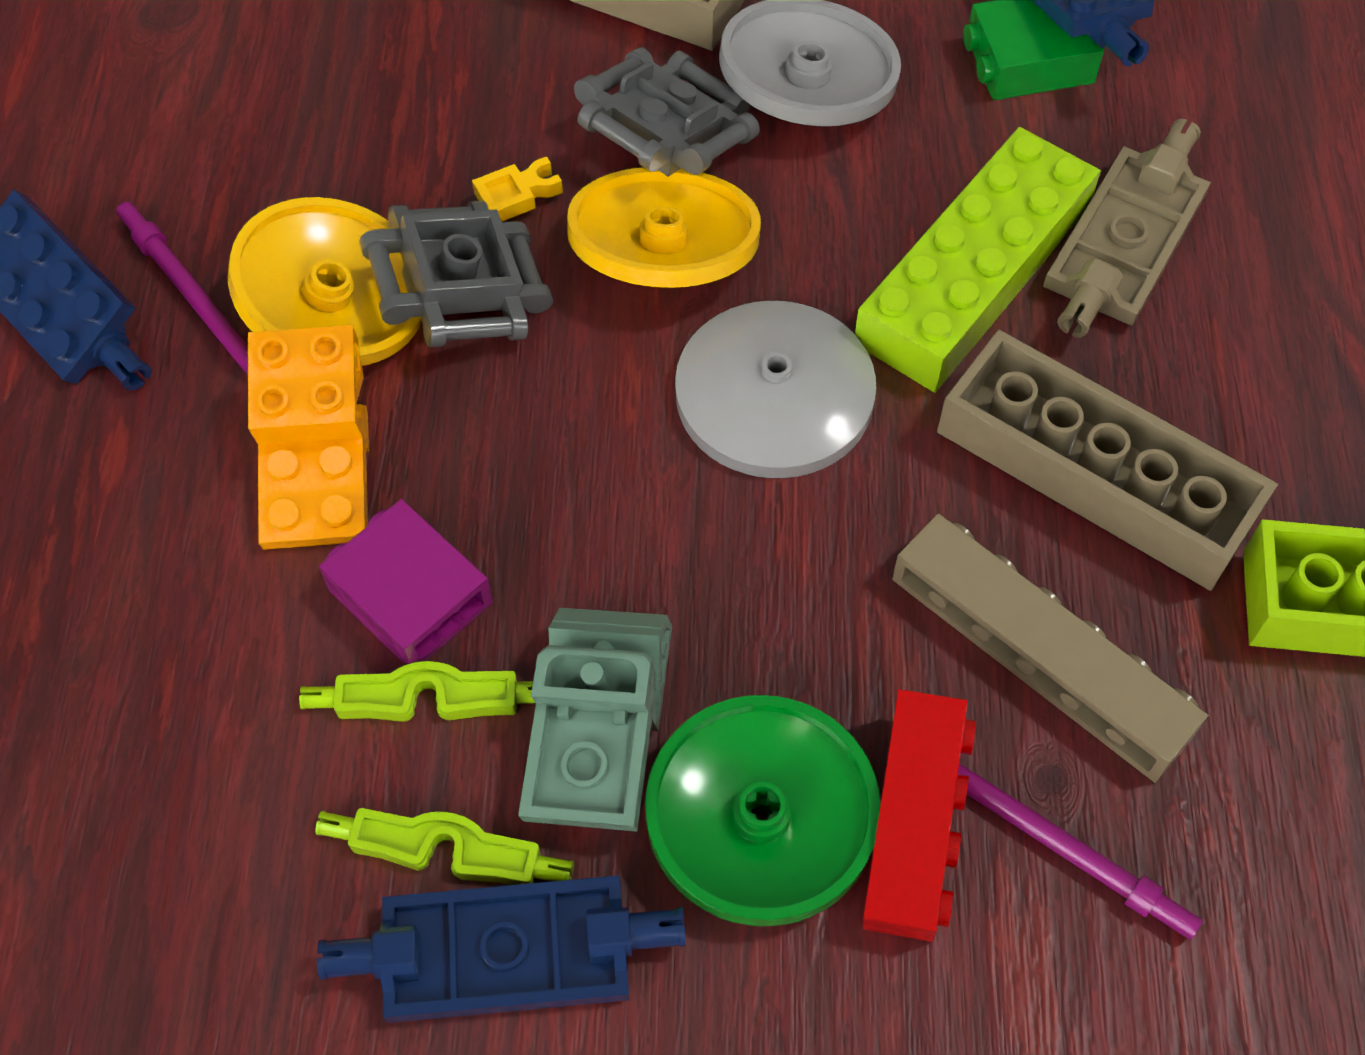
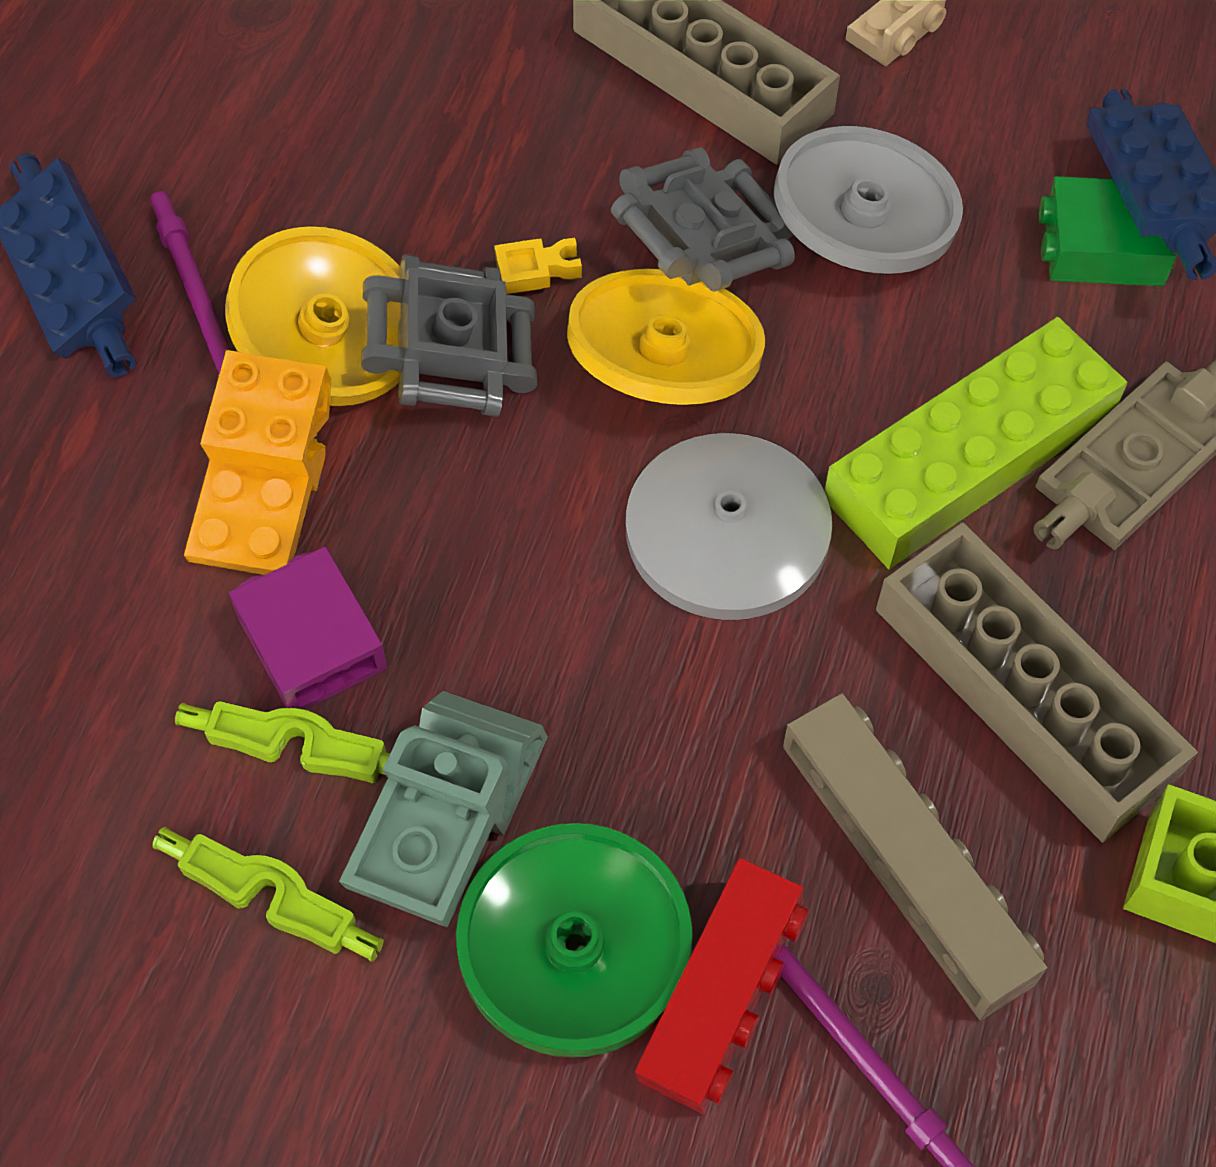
camera: 15 degrees right, 0 degrees up
dark blue plate [317,875,686,1023] -> none

